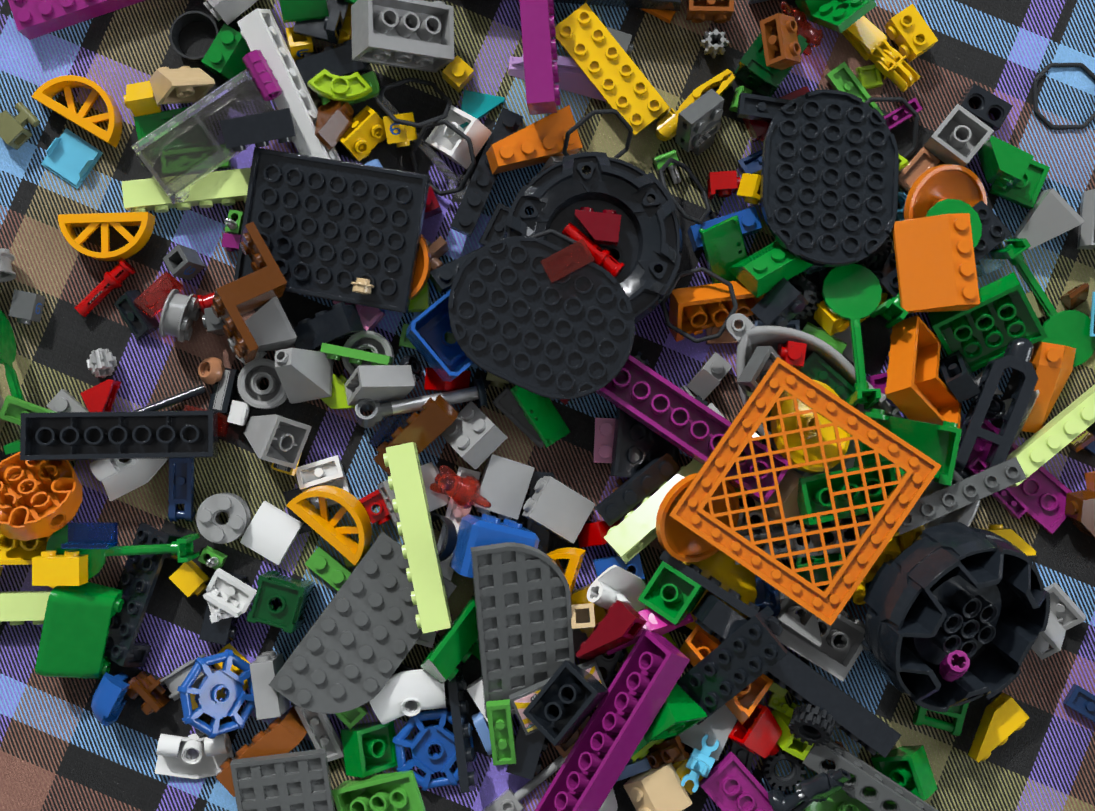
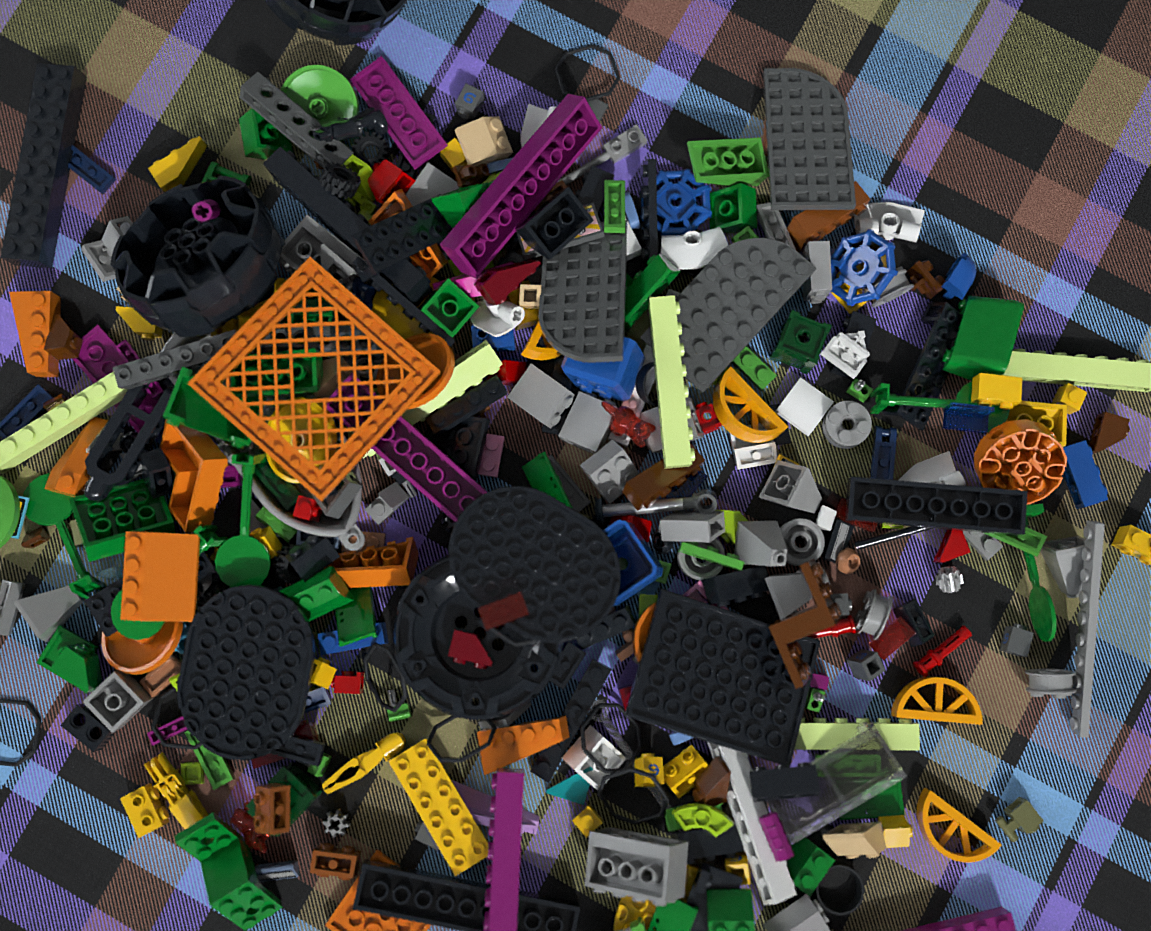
camera: 170 degrees left, 5 degrees down
medium azure piece [41,128,103,189] -> none
yellow brick [169,560,210,597] -> none
tan plate [351,278,374,295] -> none
red pin [561,222,625,278] -> none
black piece [661,267,738,343] -> none
dark grey piece [675,89,724,156] -> none
medium azure pin [681,734,719,792] -> none

